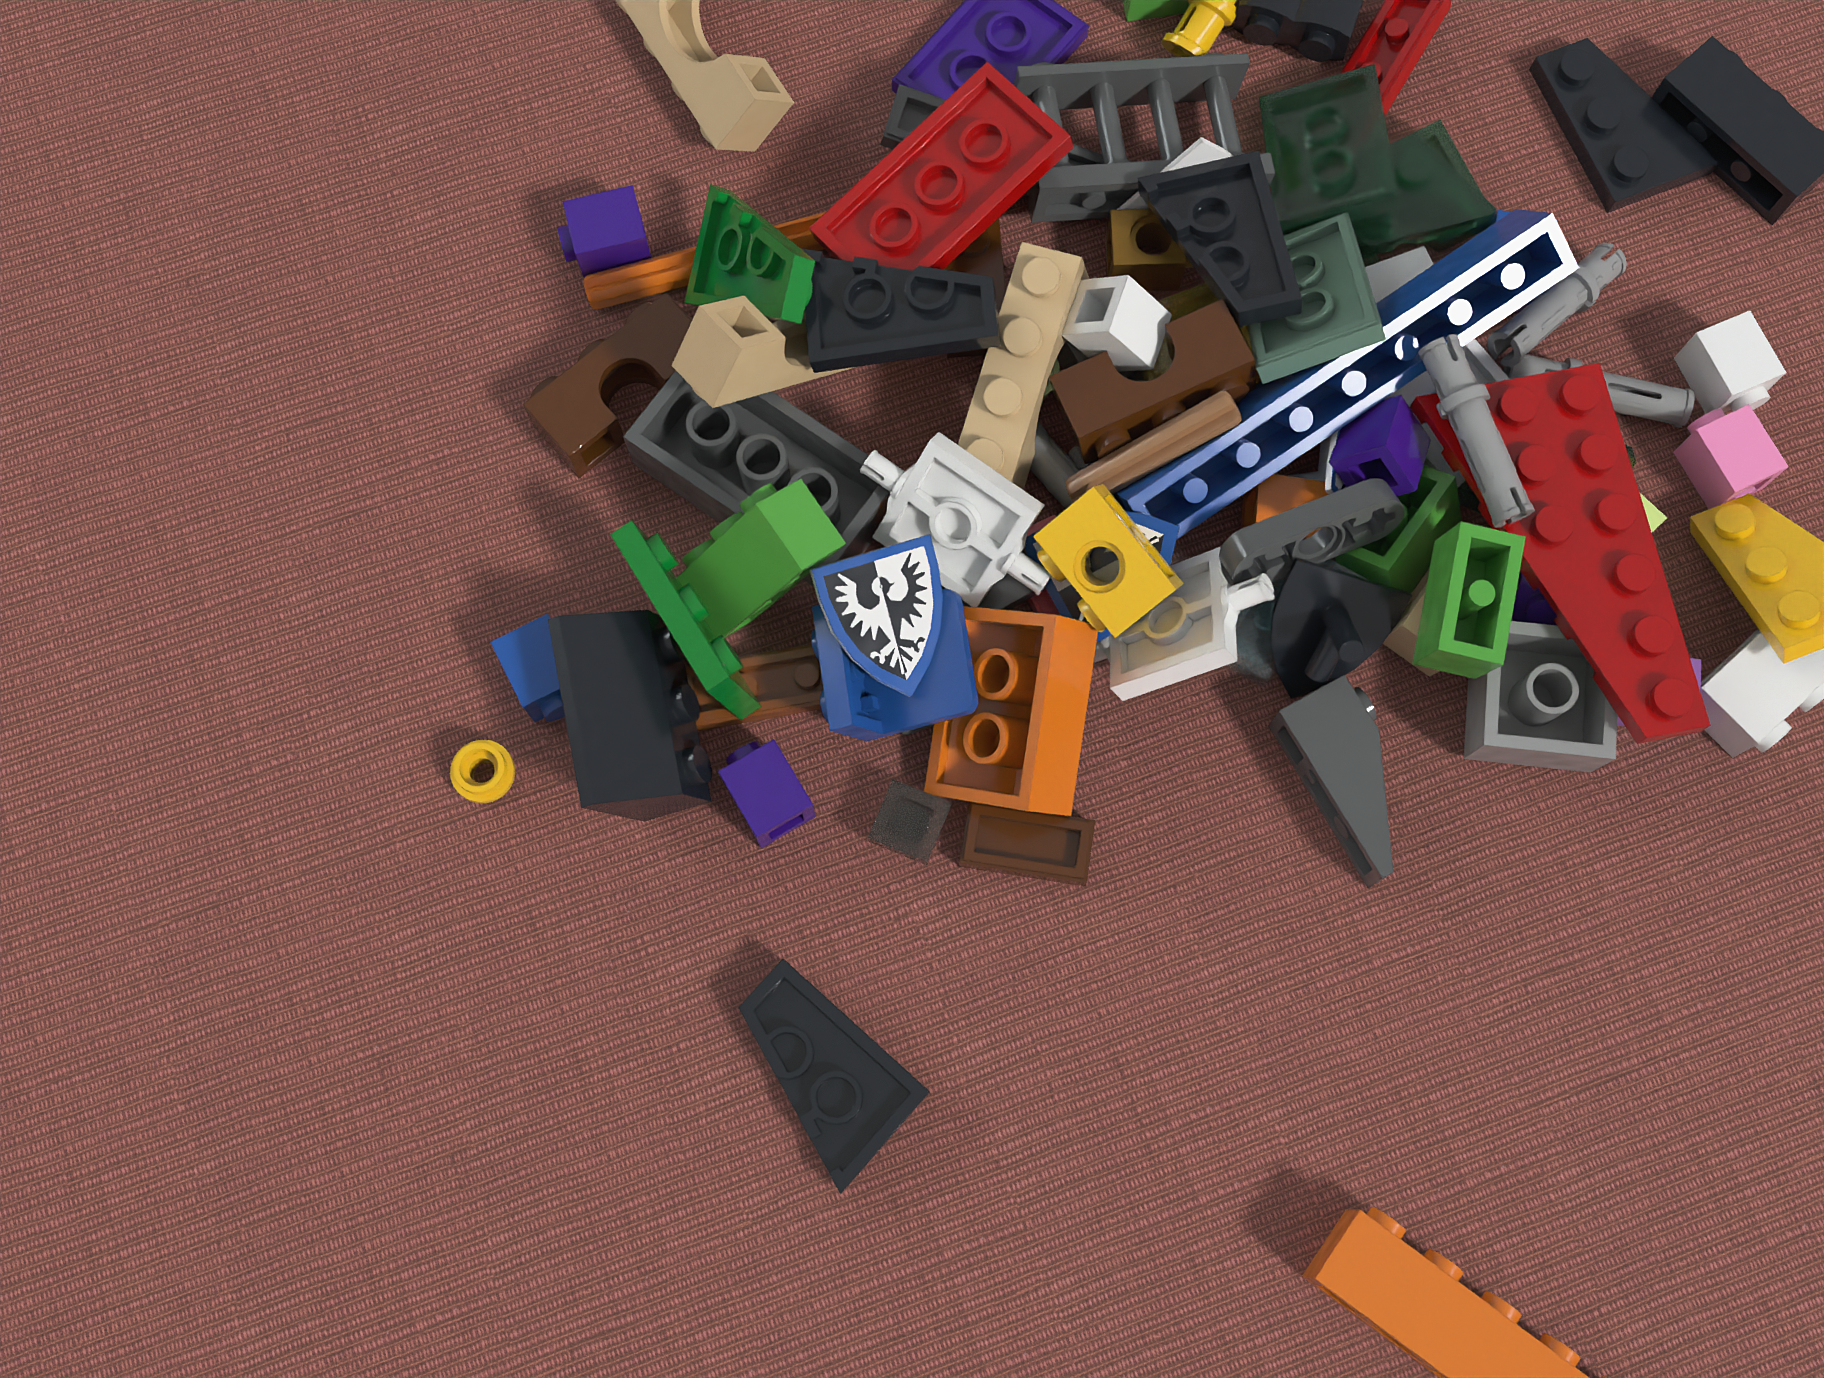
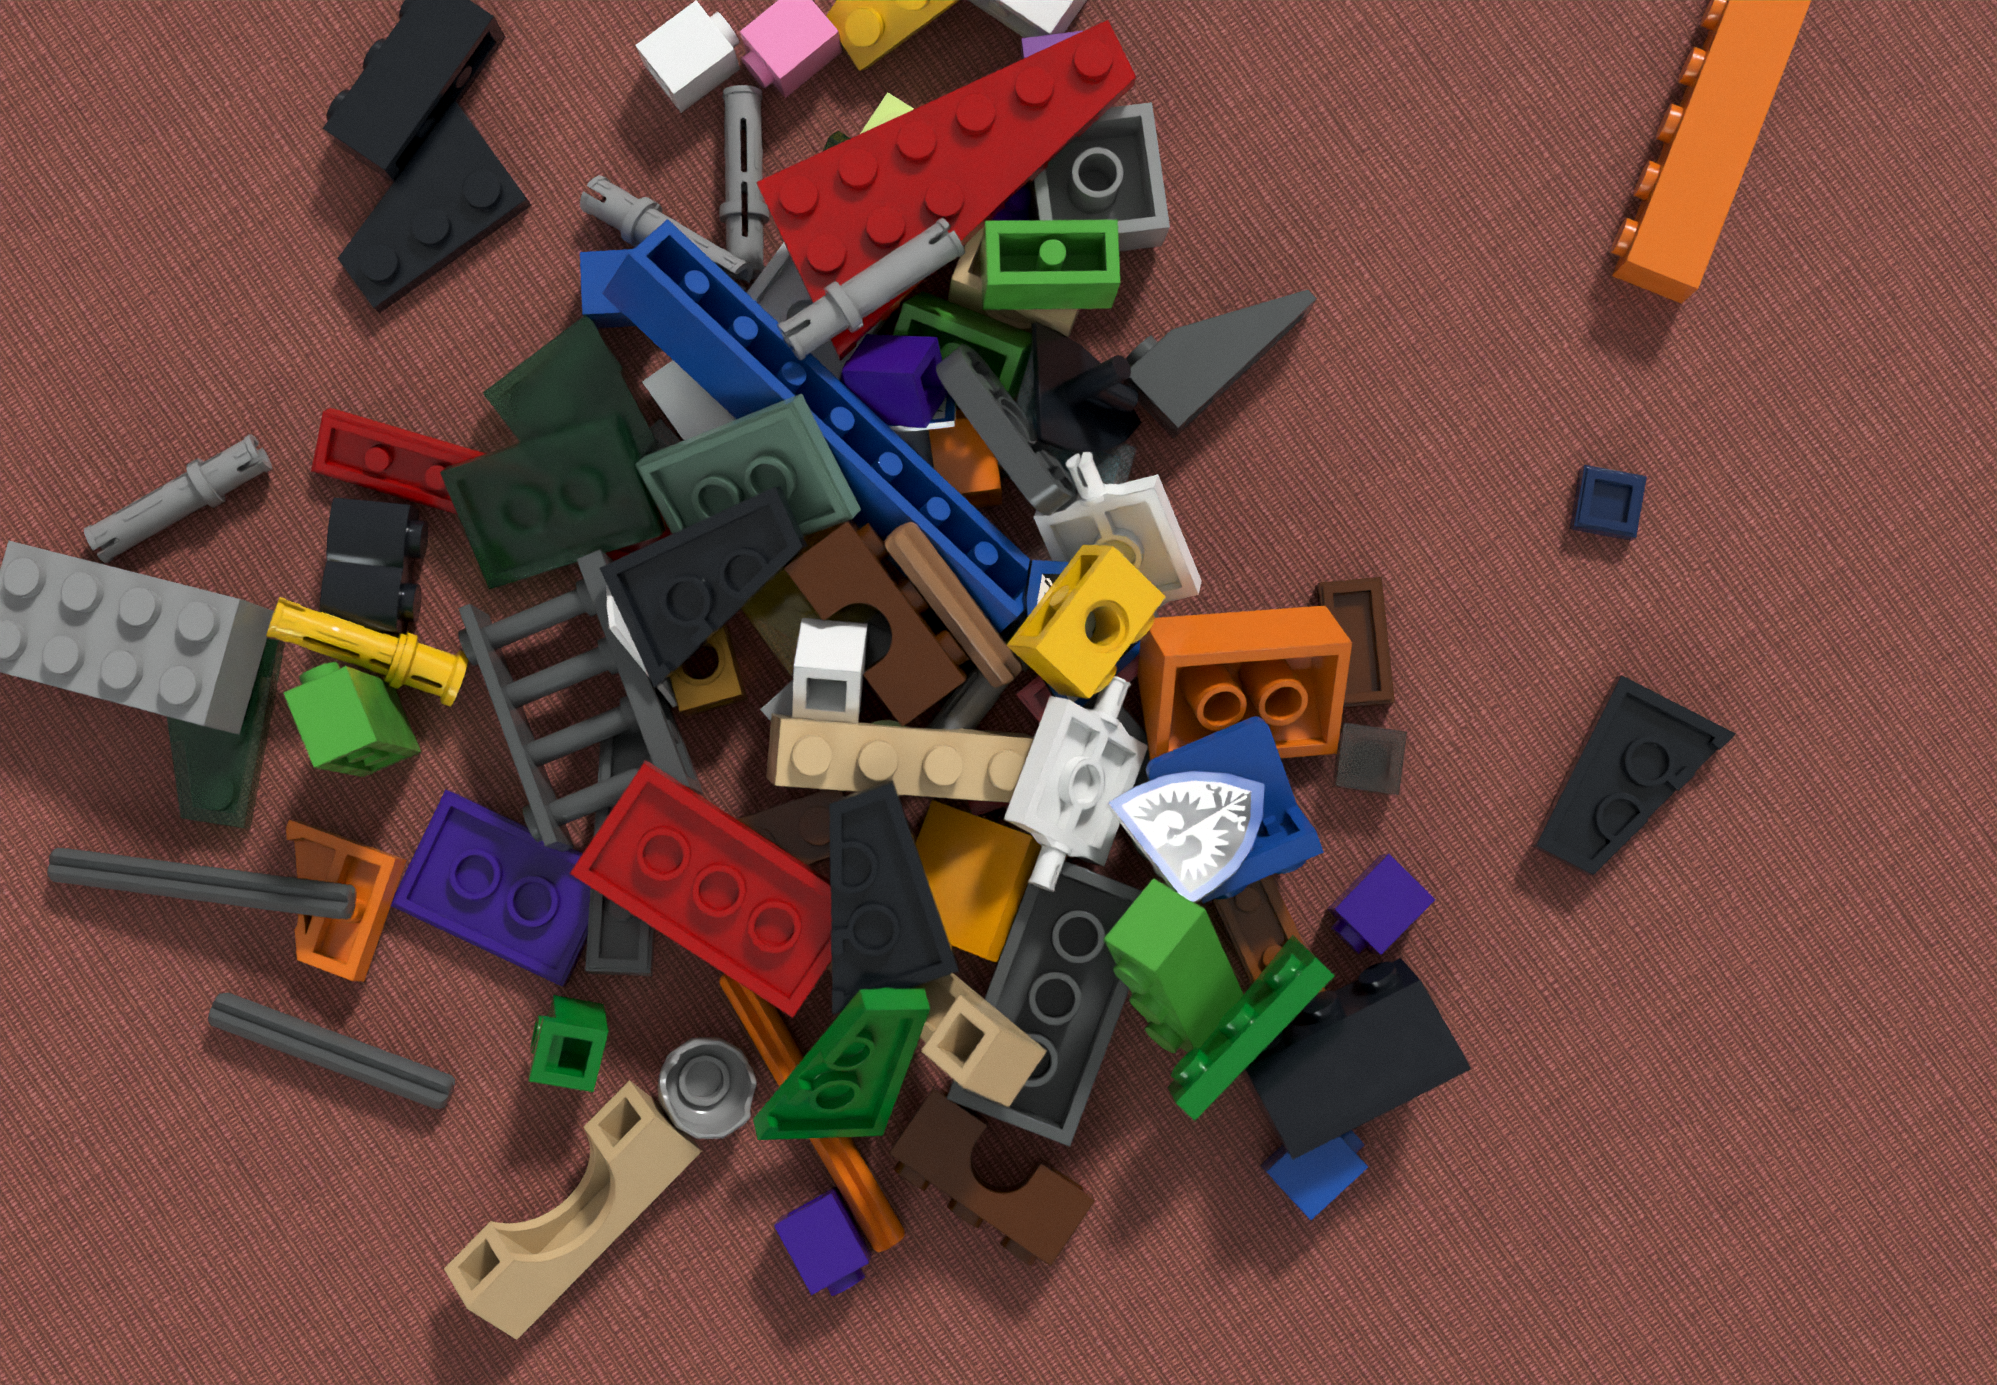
camera: 105 degrees left, 10 degrees up
yellow plate [450,740,515,803] -> none
none -> green brick [528,995,608,1092]
none -> light grey hair [657,1037,757,1139]
none -> light orange tile [916,800,1042,963]
none -> dark blue tile [1569,465,1647,541]

